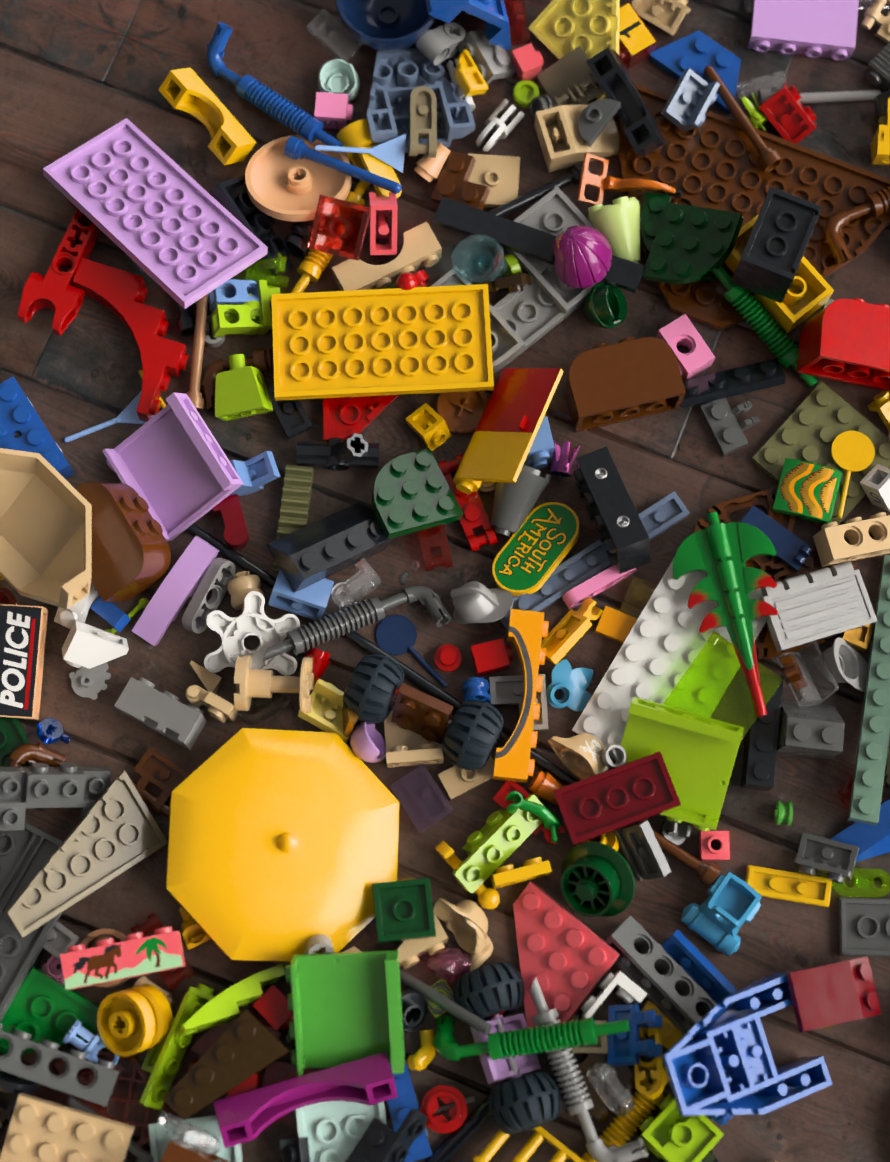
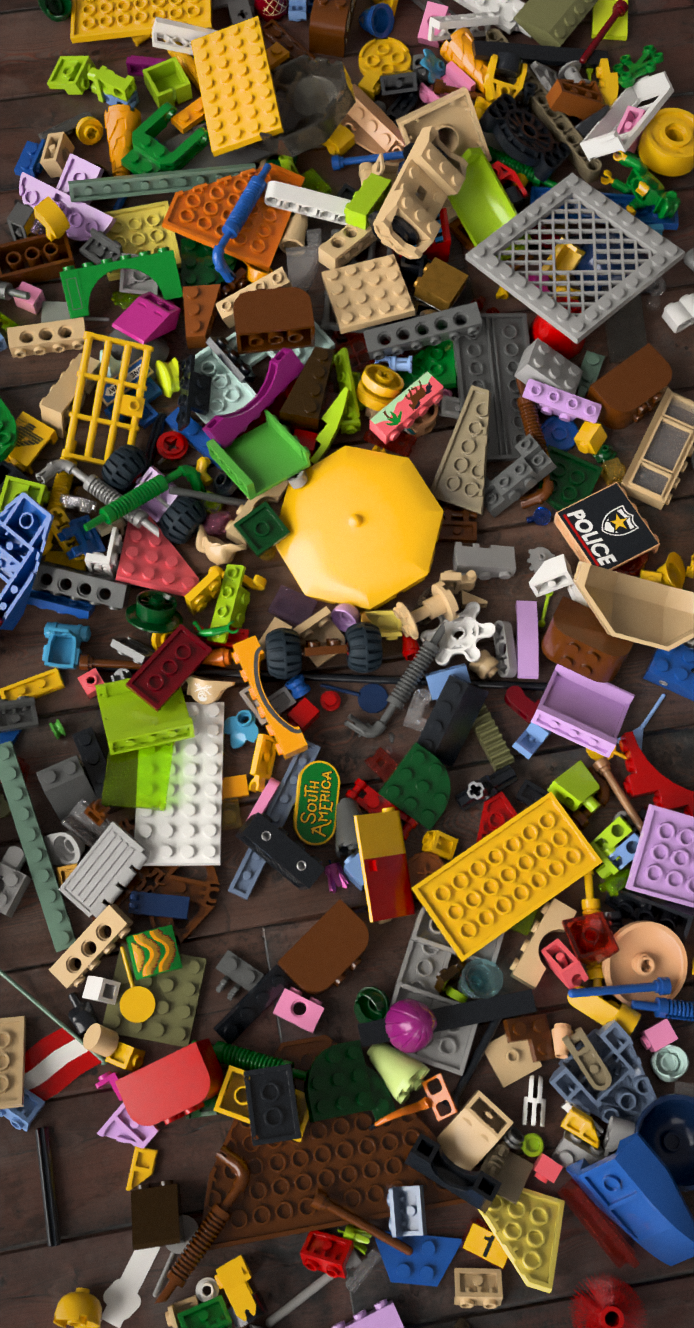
camera: 150 degrees right, 5 degrees down
blue piece [90,596,131,633] -> none
clear hinge [157,1111,220,1155] -> none
light blue piece [314,133,406,173] -> none
red plate [396,270,430,290] -> none
light grey piece [450,581,514,624] -> none
dark grey plate [579,99,621,147] -> none
light grey hinge [601,745,626,768] -> none
green animal [672,512,778,717] -> none

